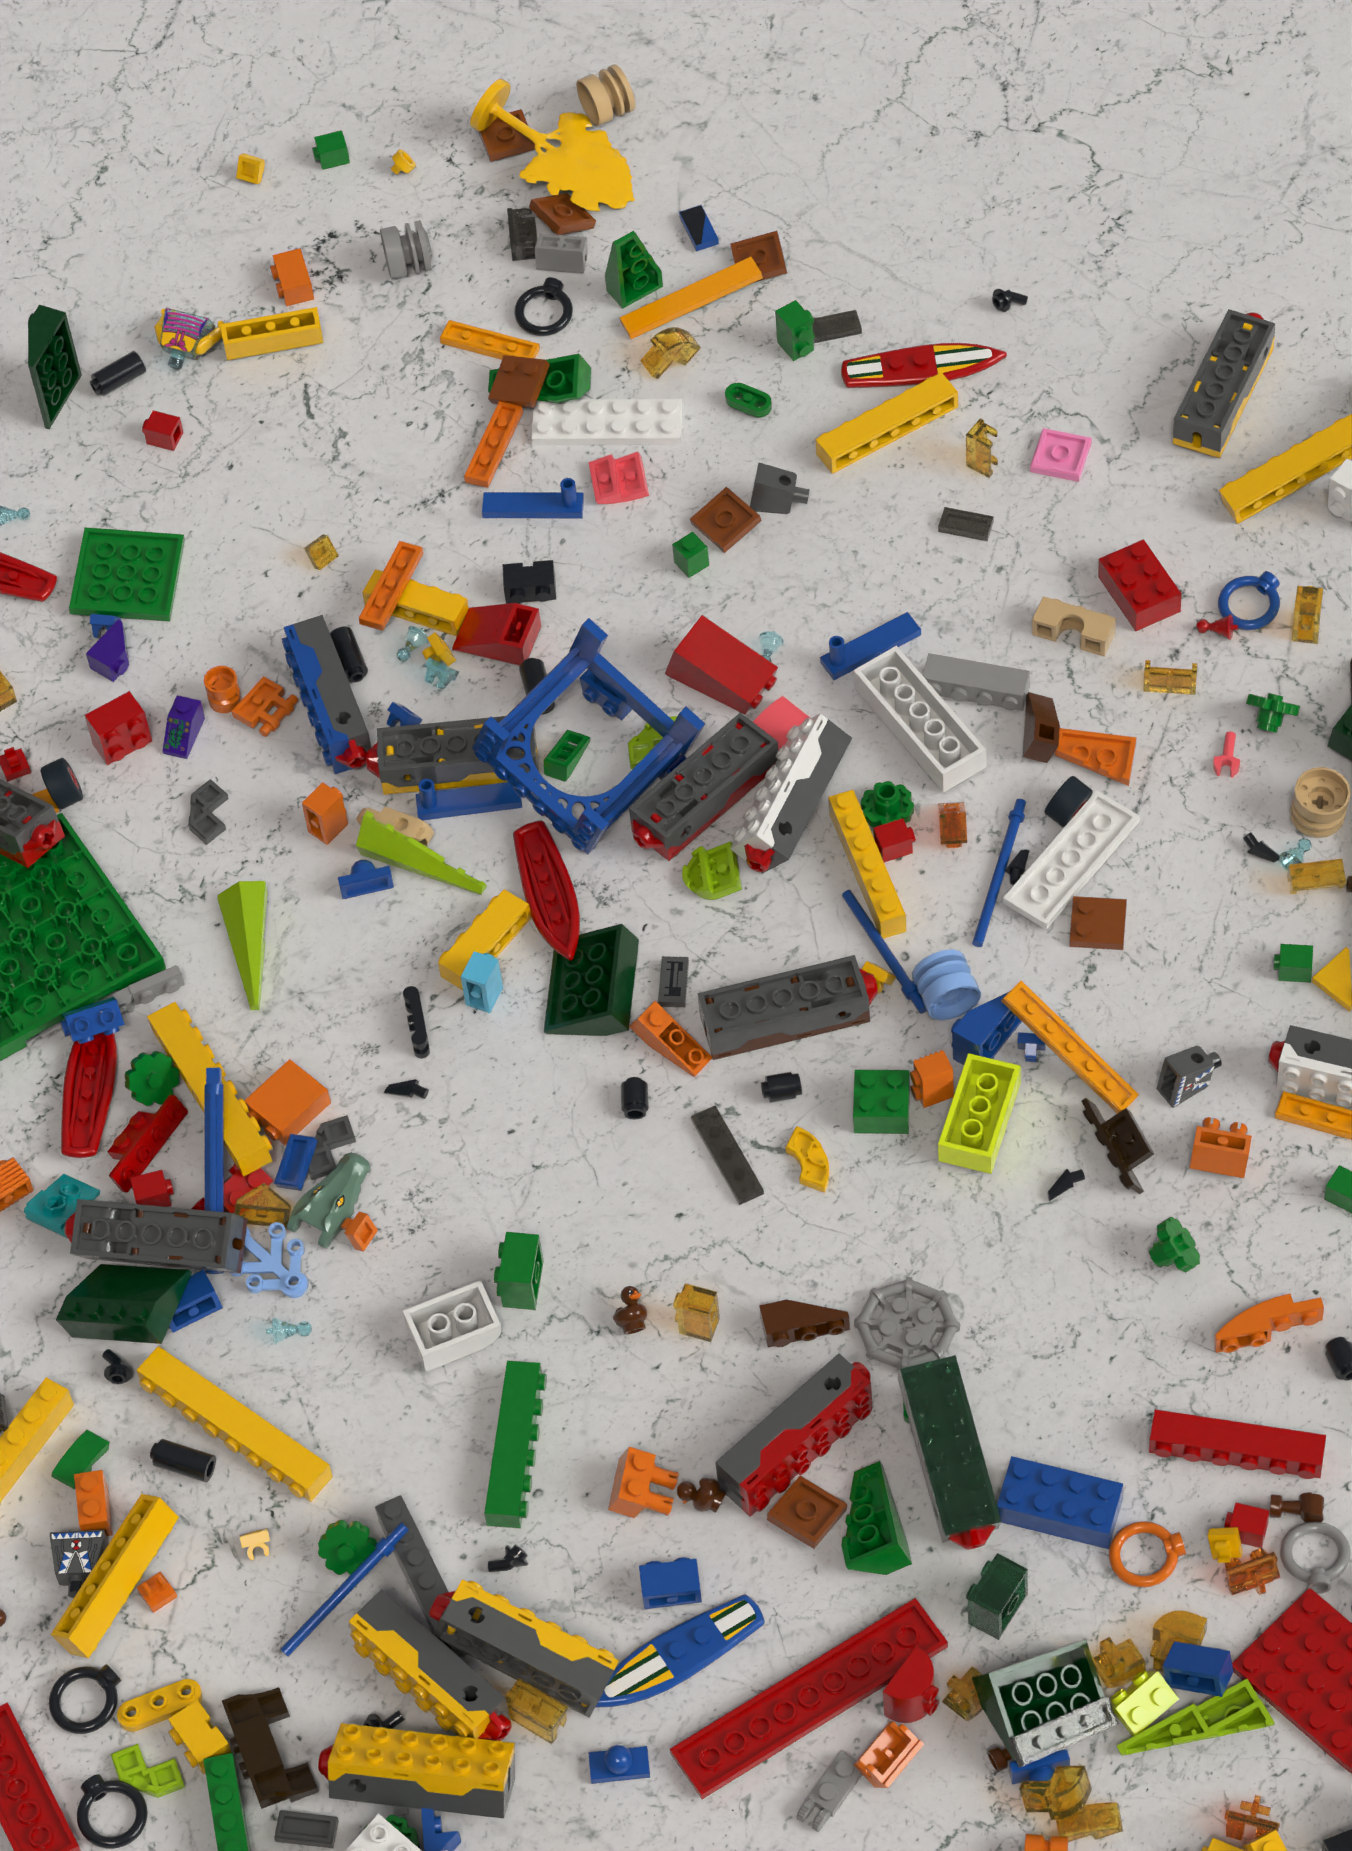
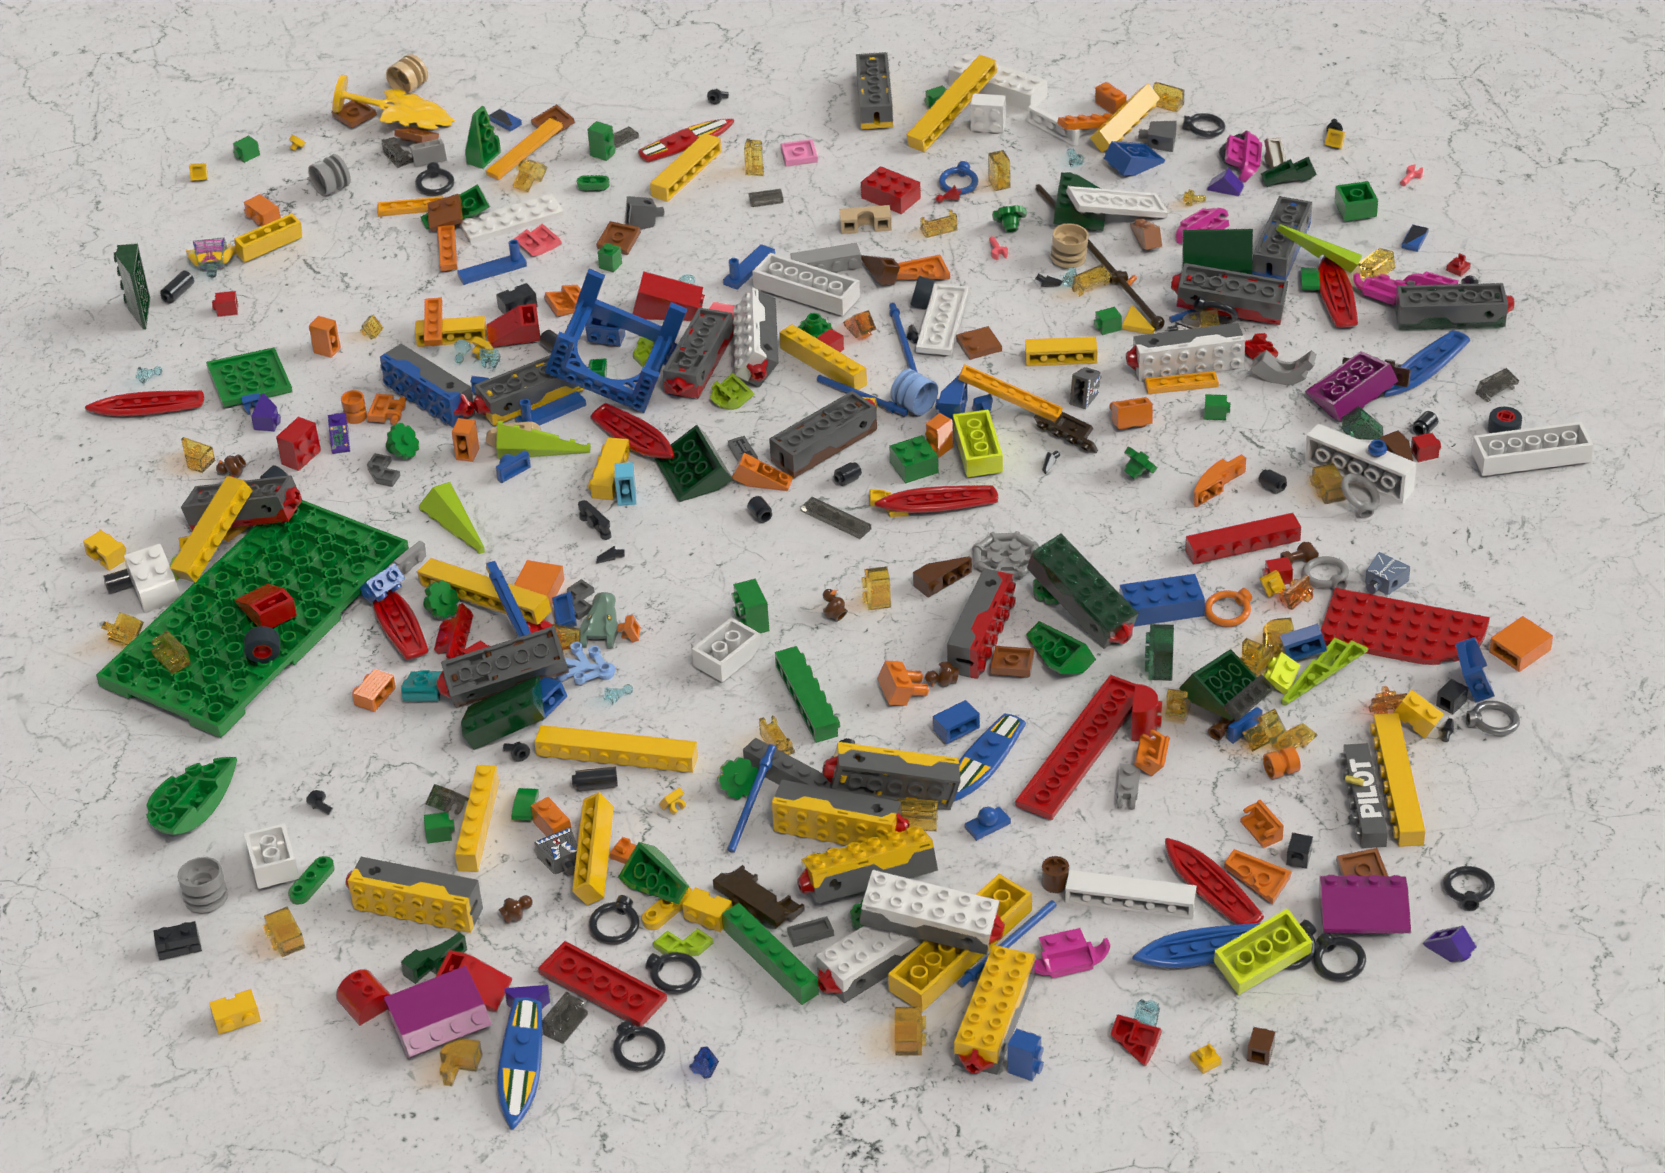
camera: 30 degrees left, 15 degrees down
none -> reddish brown animal [216,454,247,478]
none -> orange brick [309,316,341,358]
none -> green plant [386,423,419,460]
none -> orange slope [544,285,581,316]
none -> green wedge [618,842,689,904]
none -> clear yellow hinge [759,715,795,755]
none -> red piece [874,485,998,513]
none -> green brick [924,85,947,108]
none -> yellow brick [1025,337,1098,366]

